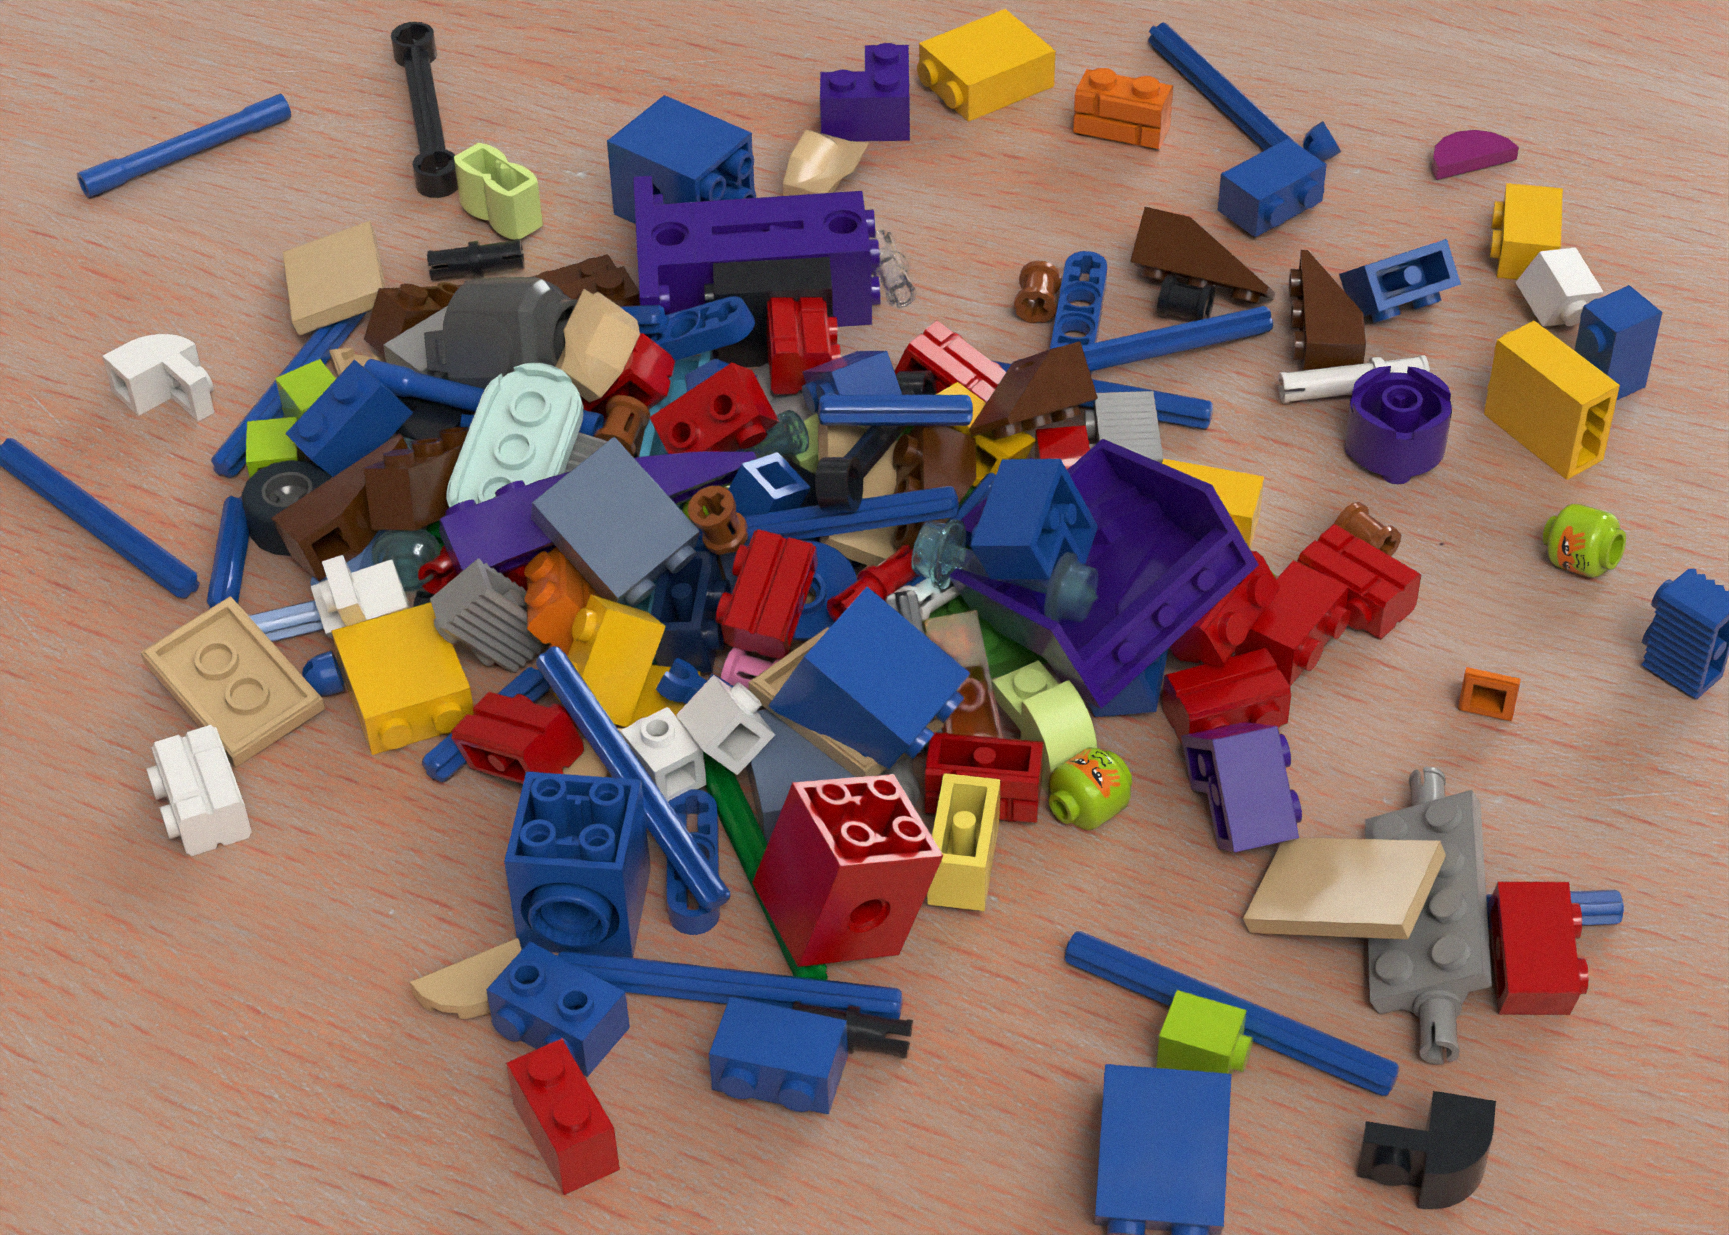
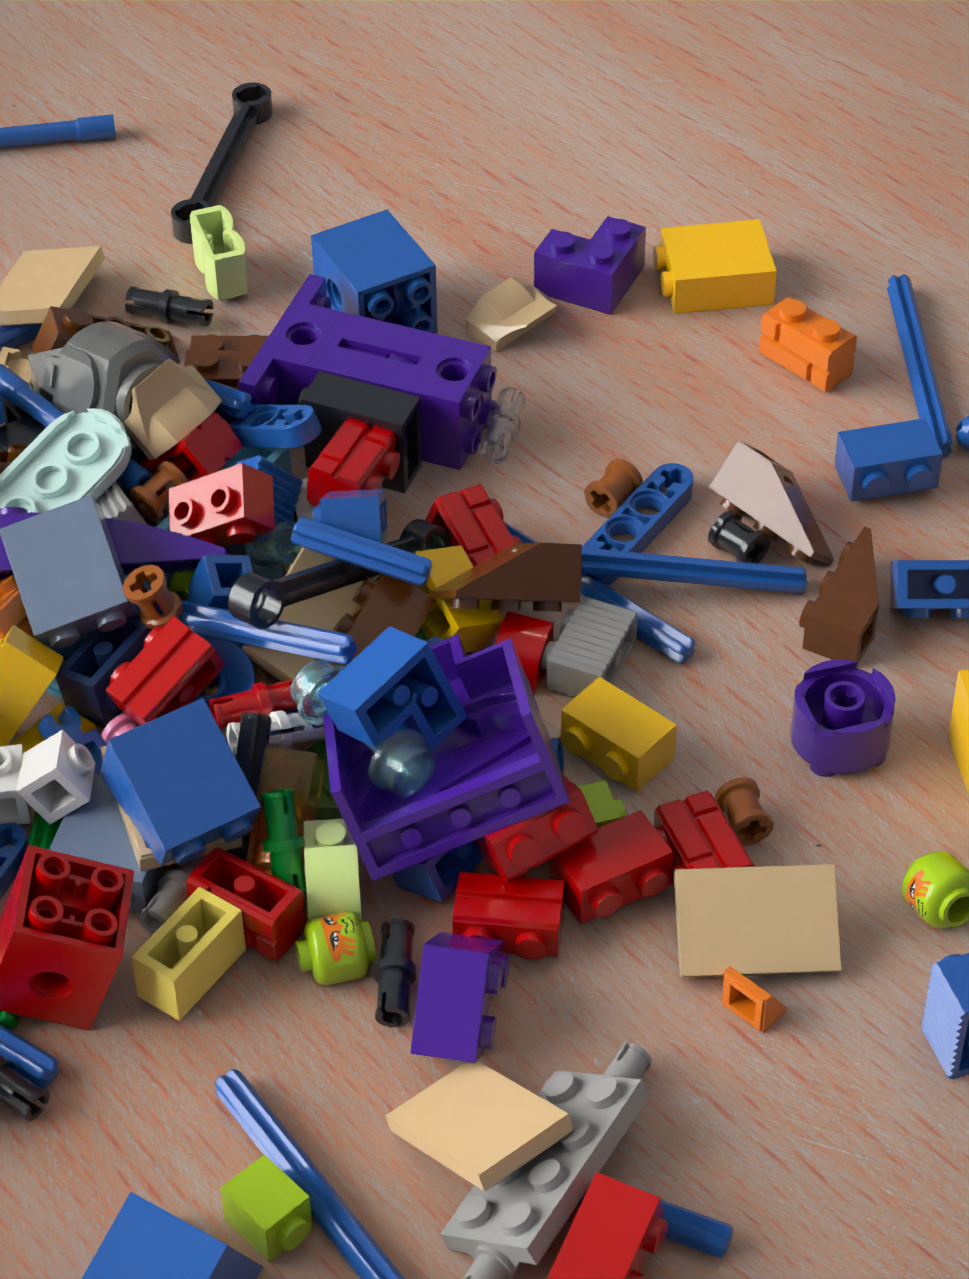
camera: 25 degrees right, 0 degrees up
white pin [1278,355,1430,404] -> none
none -> green pin [260,788,307,894]
none -> black pin [374,918,417,1027]
none -> tan tile [674,864,842,978]

